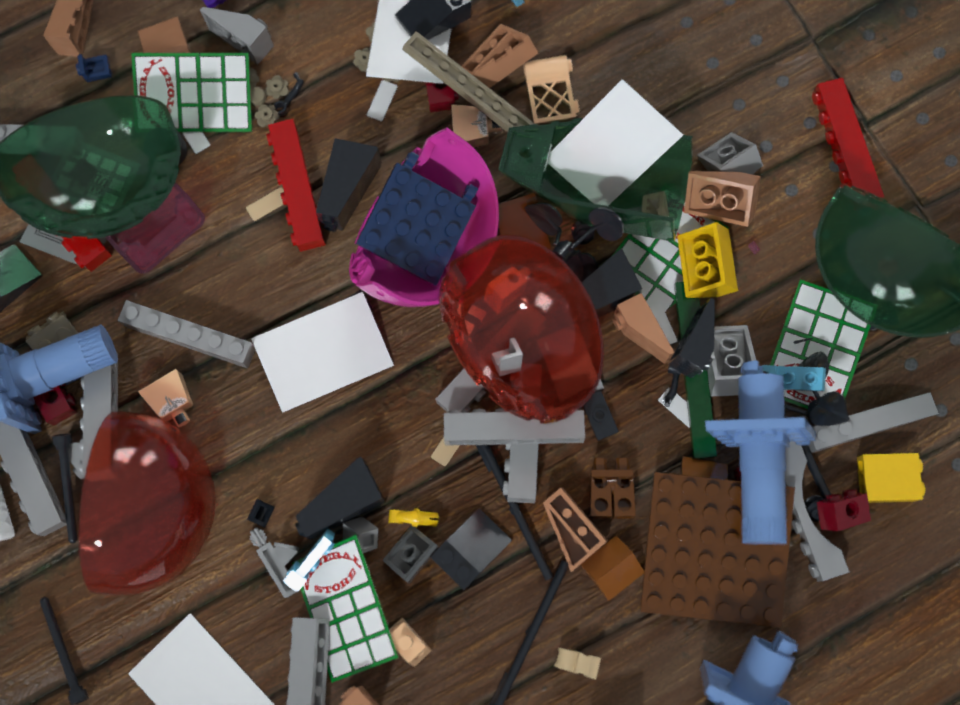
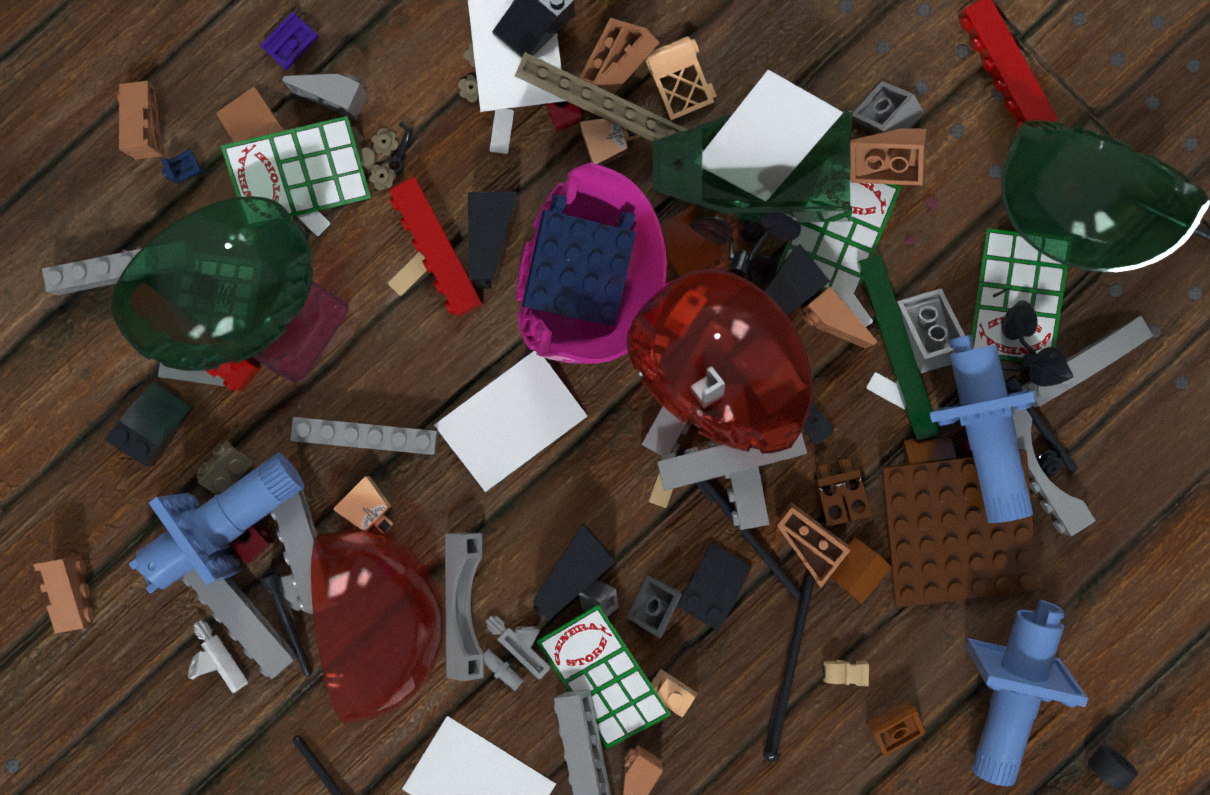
camera: 20 degrees left, 10 degrees up
black slope [247,499,275,528] -> none
plate [283,529,335,591] -> none
yellow piece [388,508,439,527] -> none
dark tan slope [641,191,671,227] -> none
black piece [663,366,681,407] -> none
black slope [668,298,715,378] -> none
yellow slope [677,222,738,298] -> none
medium azure plate [762,365,826,391] -> none
dark red brick [817,489,871,531] -> none
yellow brick [857,453,925,503] -> none
none -> light grey arch [445,532,484,681]
none -> light grey pin [483,649,524,692]

